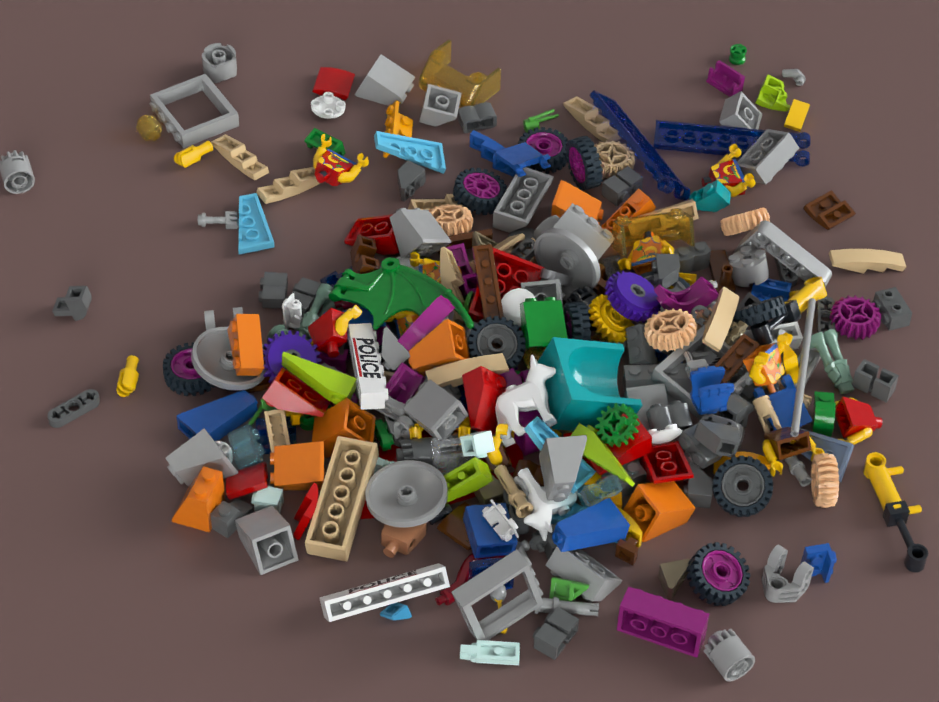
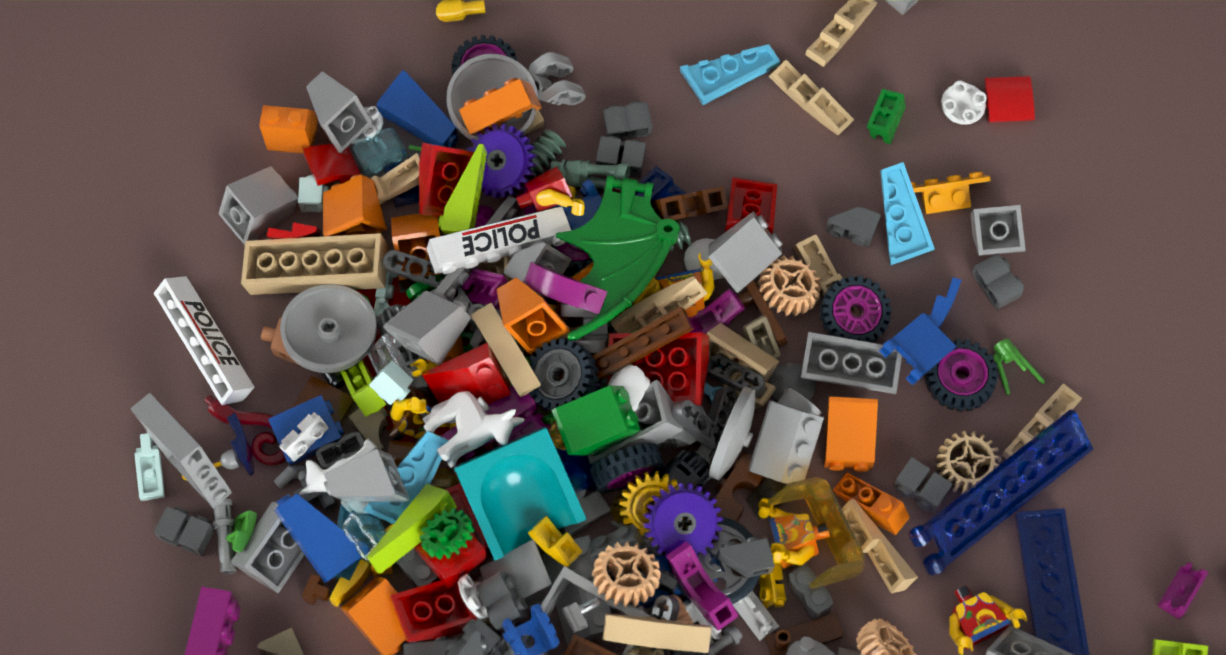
camera: 80 degrees right, 20 degrees up
light grey hinge [198,211,239,229] -> none
dark grey arch [210,497,254,538] -> none
white hinge [282,293,302,331] -> none
torso [313,134,369,186] -> none
light grey slope [355,54,415,106] -> none
dark azure slope [380,602,412,620] -> none
clear yellow windscreen [419,39,501,109] -> none
tan pin [494,465,533,518] -> none
black wheel [566,136,603,191] -> none
teal slope [689,180,731,212] -> none
light grey slope [719,91,762,138] -> none
none -> dark grey beam [382,250,447,288]
none -> yellow slope [528,516,583,567]

